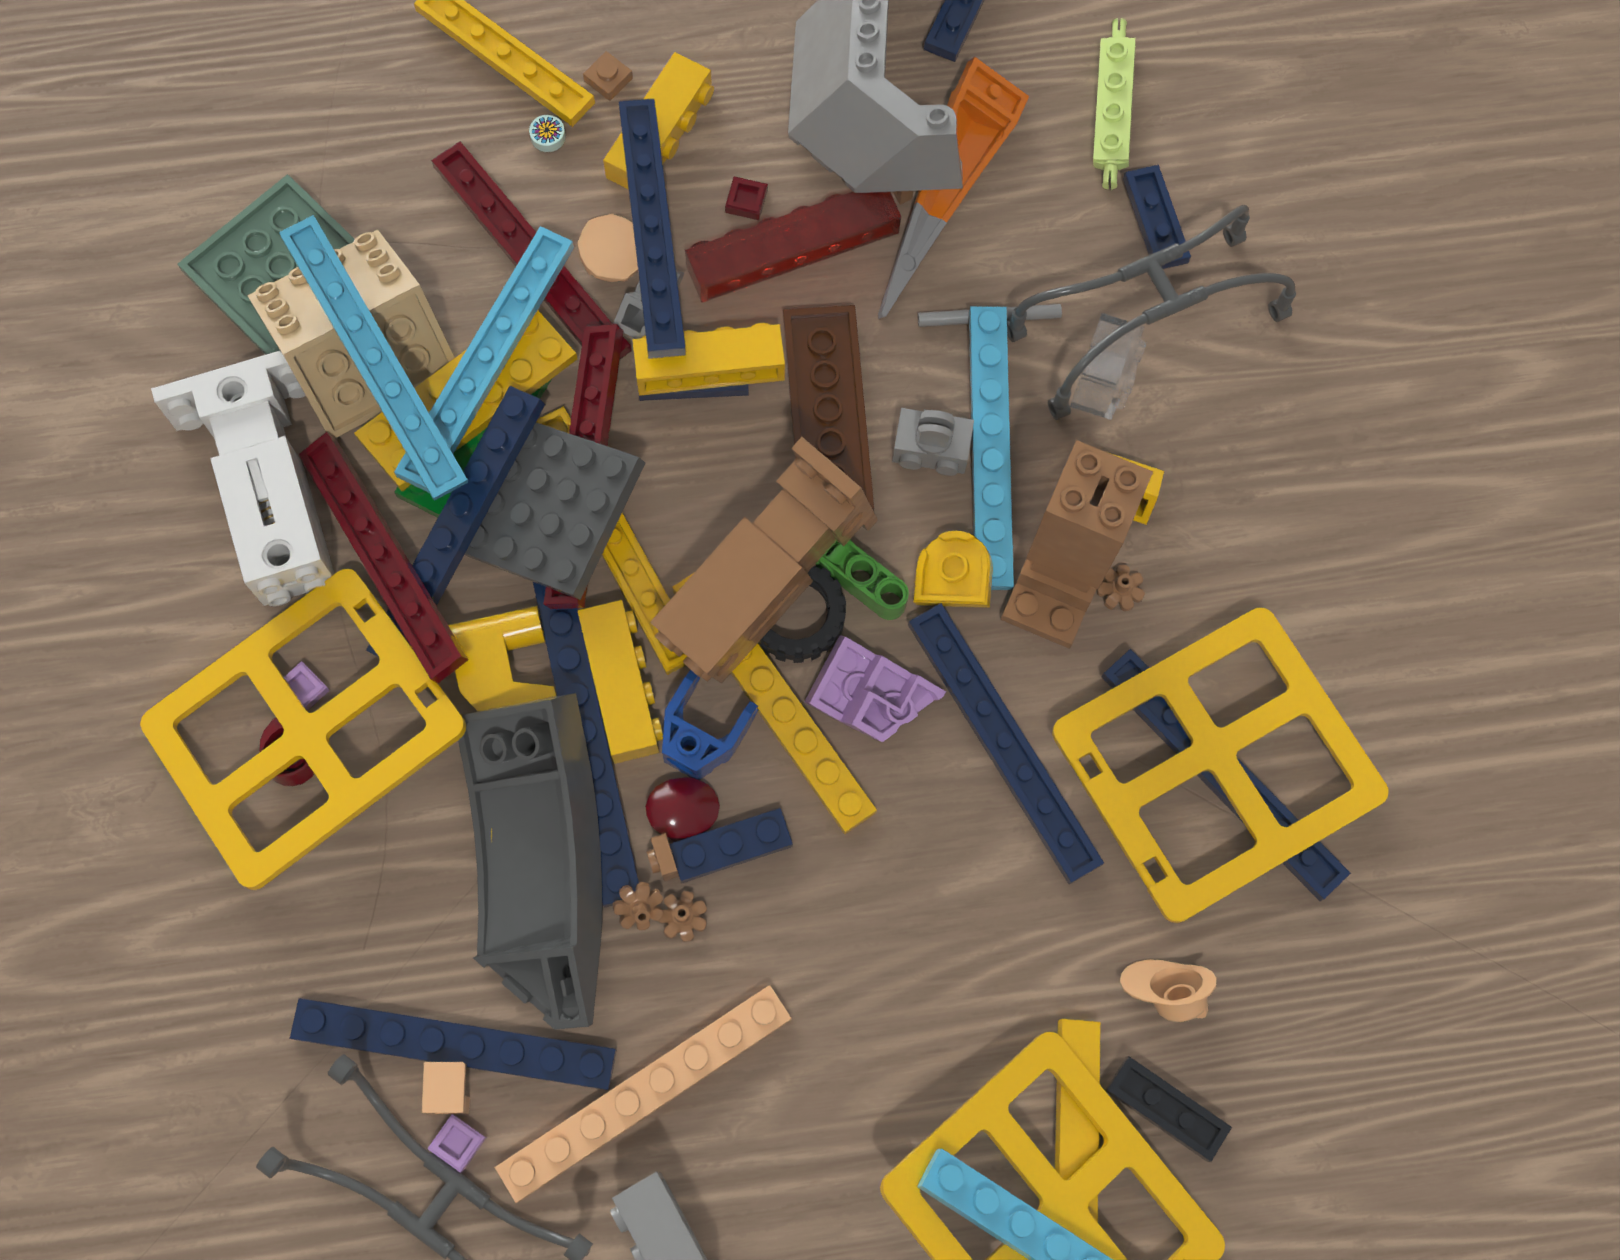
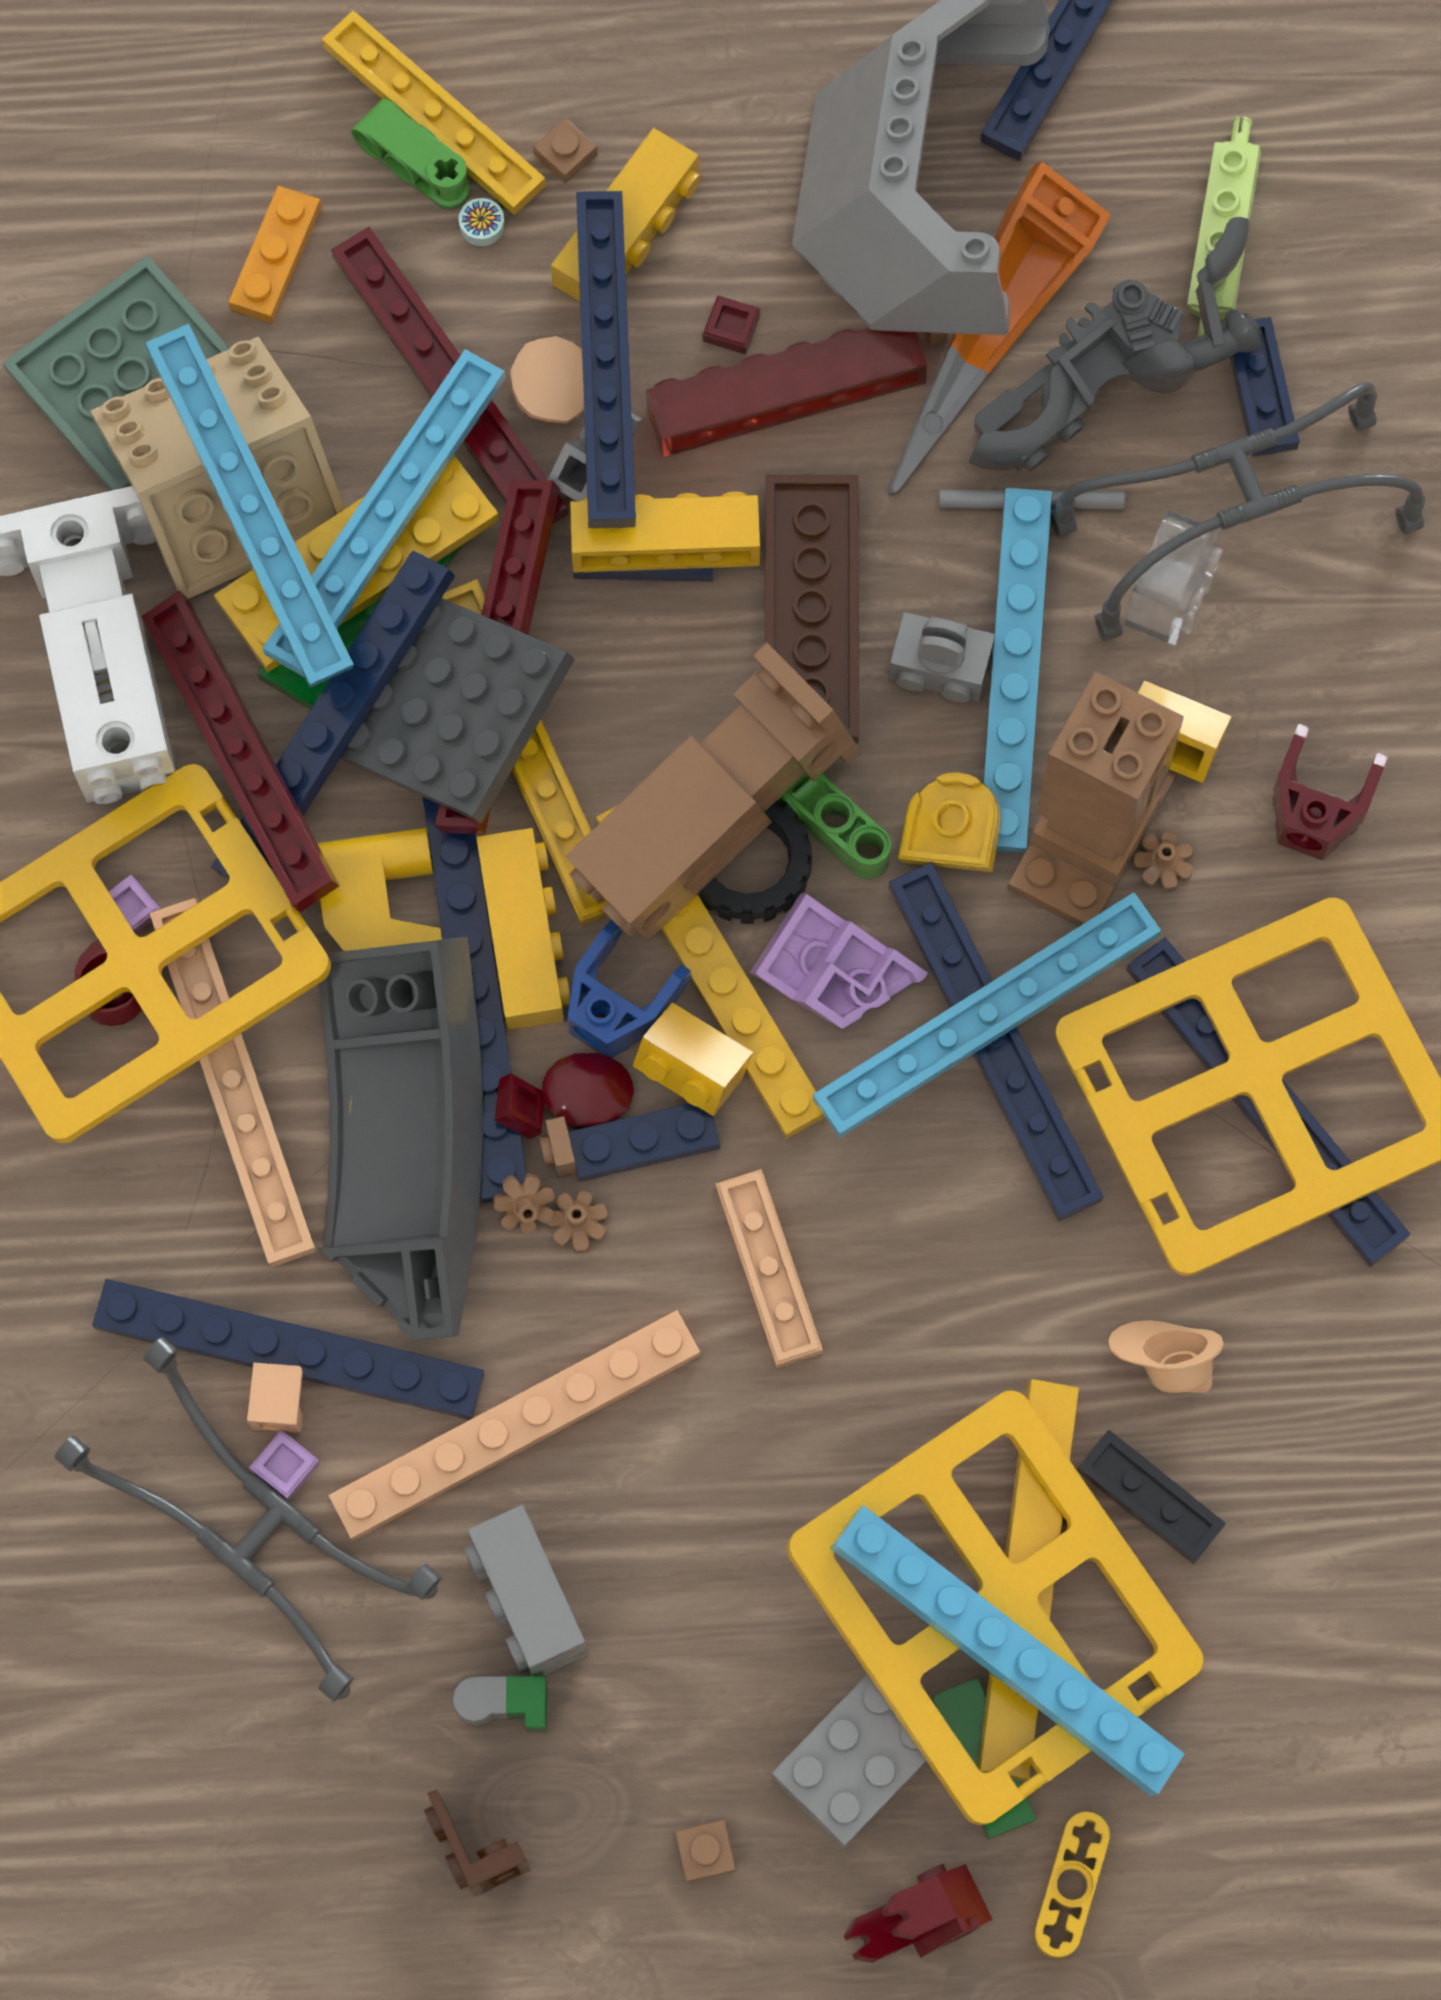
camera: 10 degrees right, 0 degrees up
none -> light nougat plate [150,898,316,1268]
none -> light orange plate [228,185,322,324]
none -> bright green piece [351,98,470,209]
none -> dark red tile [494,1073,545,1140]
none -> yellow brick [633,1002,753,1116]
none -> light nougat tile [715,1169,823,1368]
none -> medium azure plate [813,892,1161,1139]
none -> dark grey piece [969,217,1262,472]
none -> dark red piece [1272,723,1388,860]

